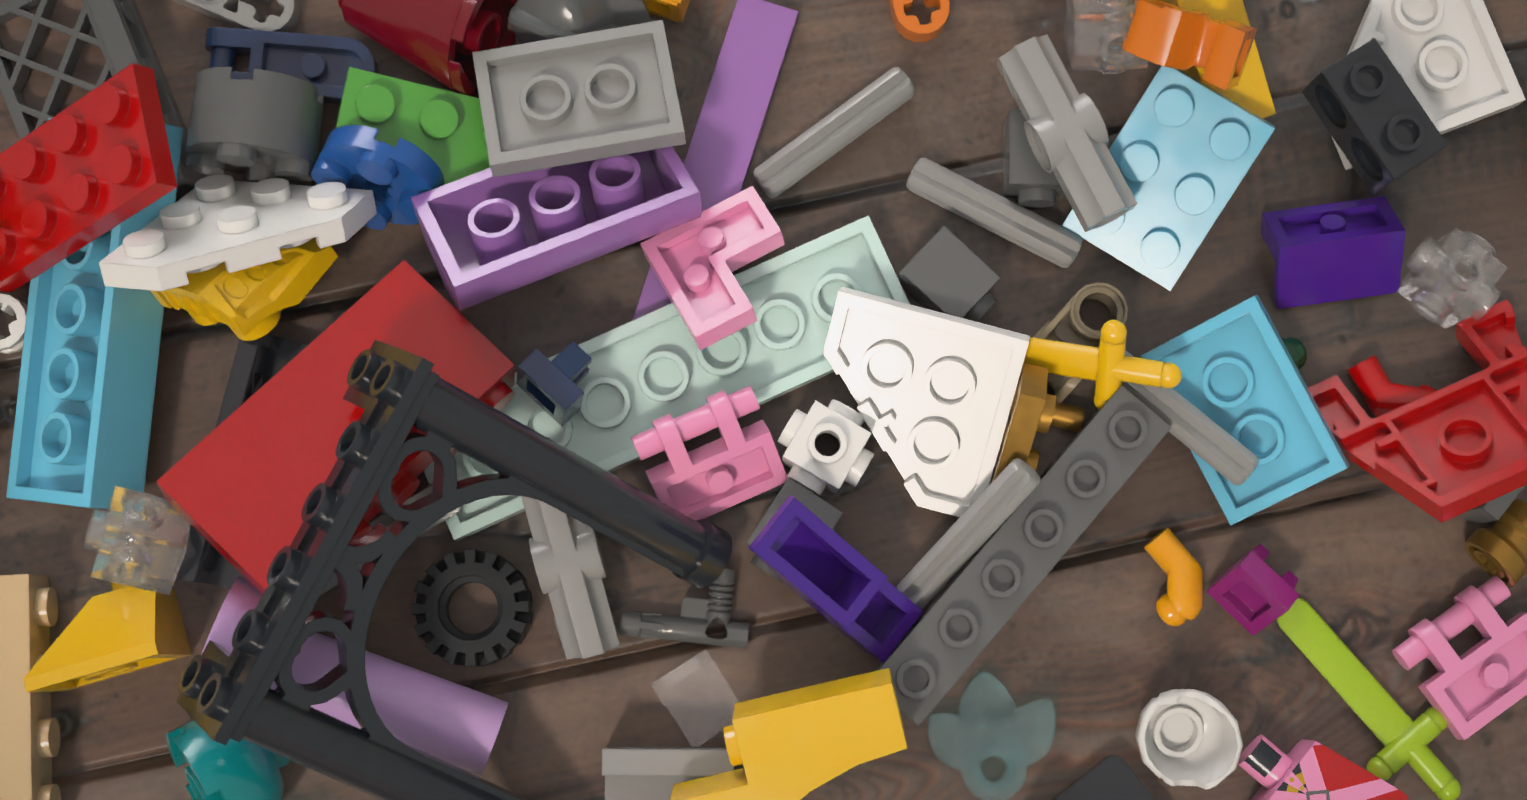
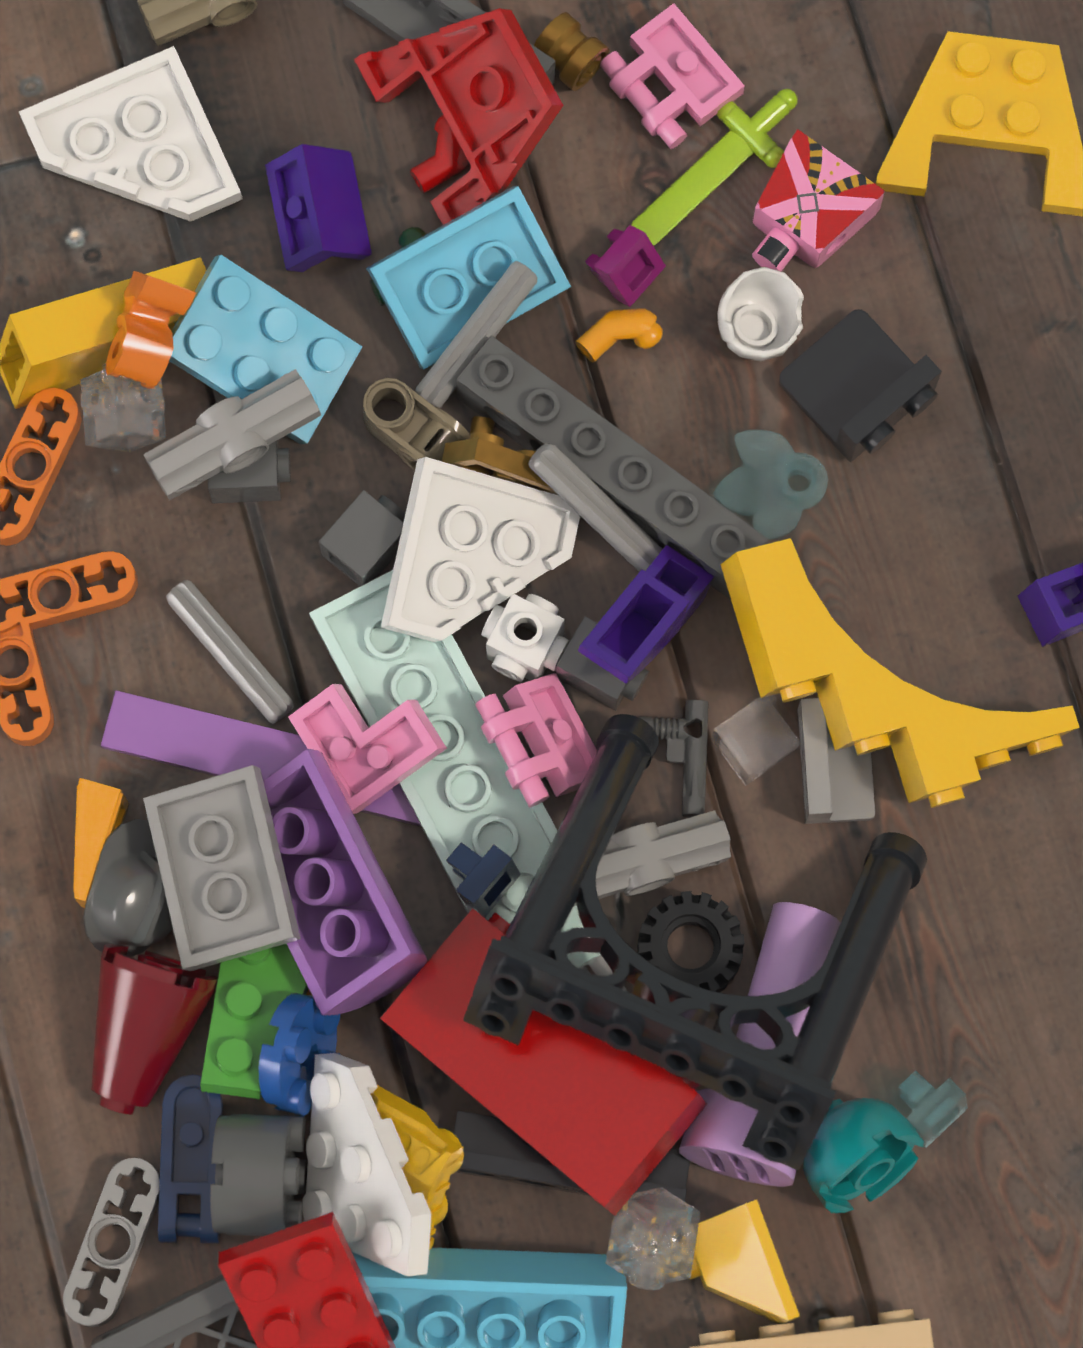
camera: 90 degrees left, 5 degrees down
light grey axle [906,158,1083,268] -> none
yellow sword [1023,320,1182,410] -> none
black brick [1302,38,1448,196] -> none
clear brick [1397,228,1508,329] -> none

